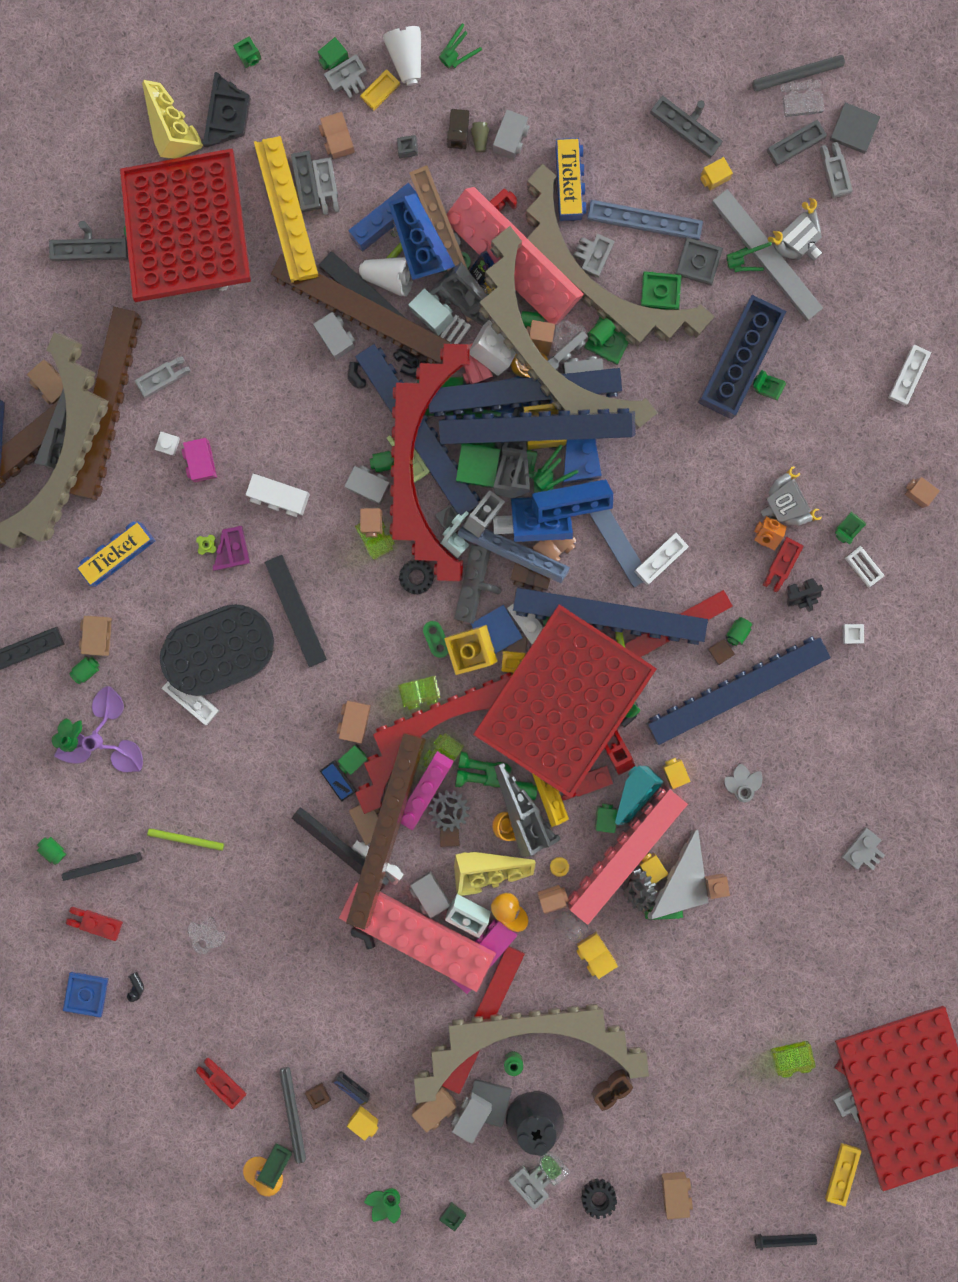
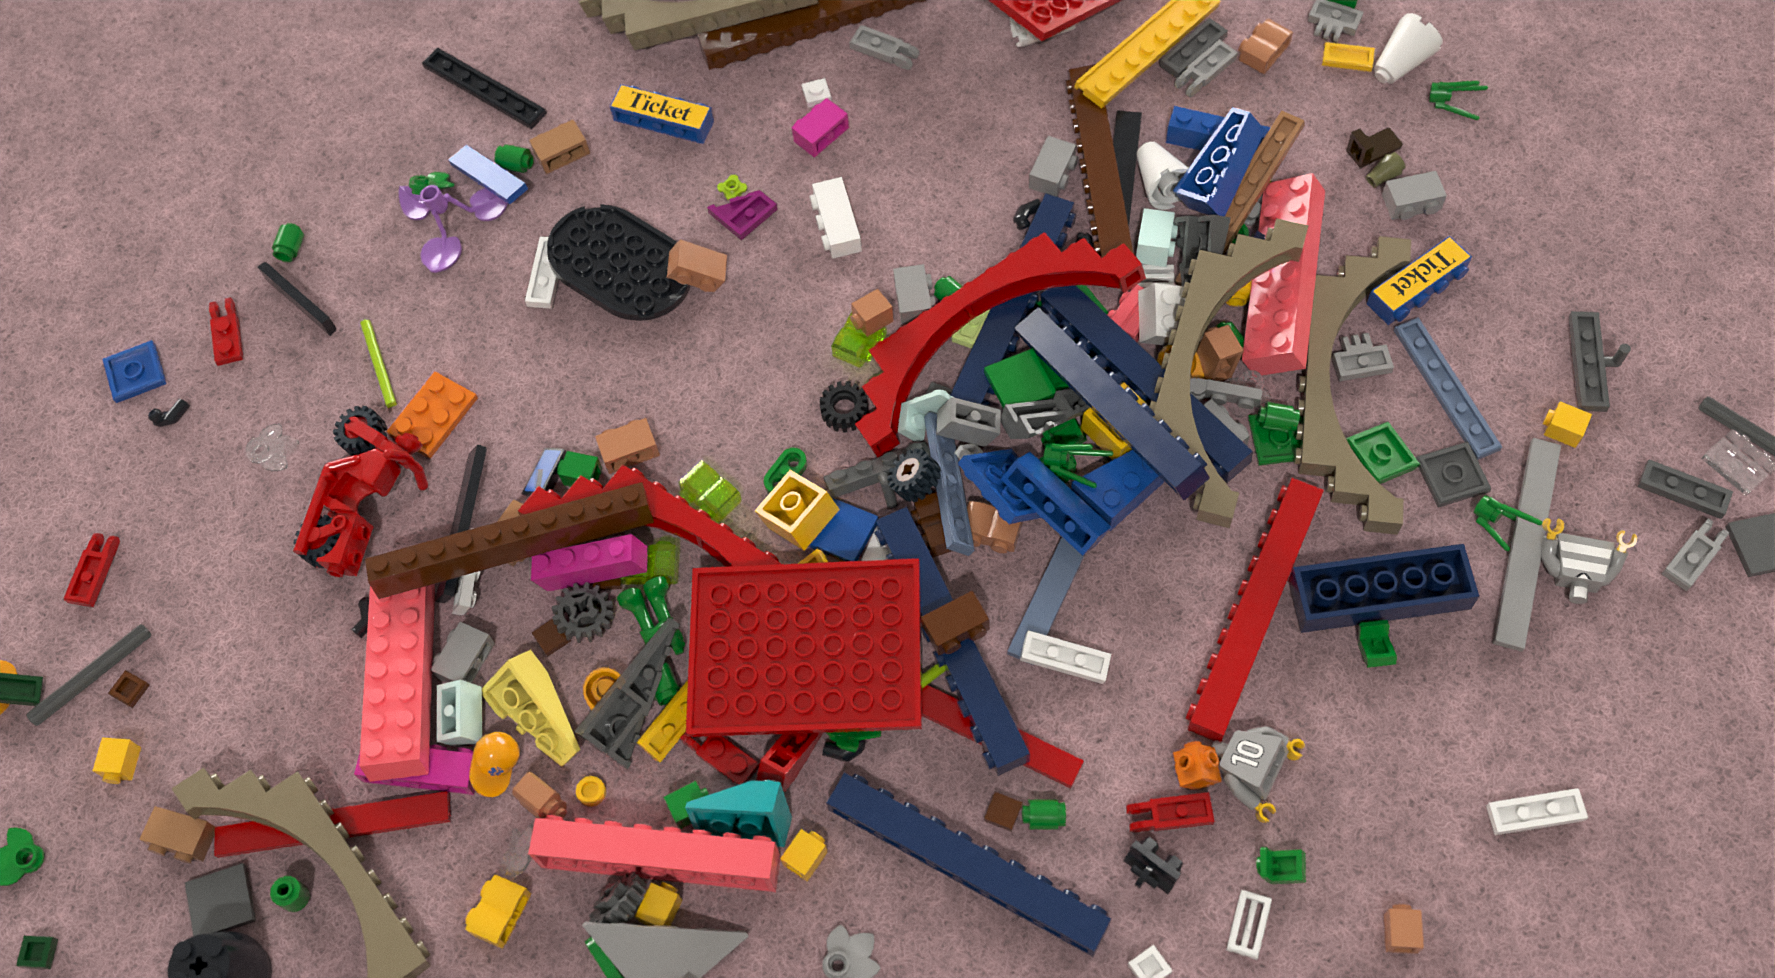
camera: 60 degrees right, 25 degrees down
black tile [265,555,327,667] -> none
black slope [332,1071,370,1105] -> none
dark grey tile [397,135,418,159] -> none
light grey brick [451,1092,492,1144] -> none
red bracket [490,188,517,212] -> none
none -> red piece [293,406,428,578]
none -> orange plate [386,371,478,459]
none -> tile [448,145,528,205]
none -> nougat brick [667,239,727,292]
none -> black wheel [887,448,941,502]
none -> reddish brown brick [921,590,990,656]
none -> red brick [1185,478,1324,742]

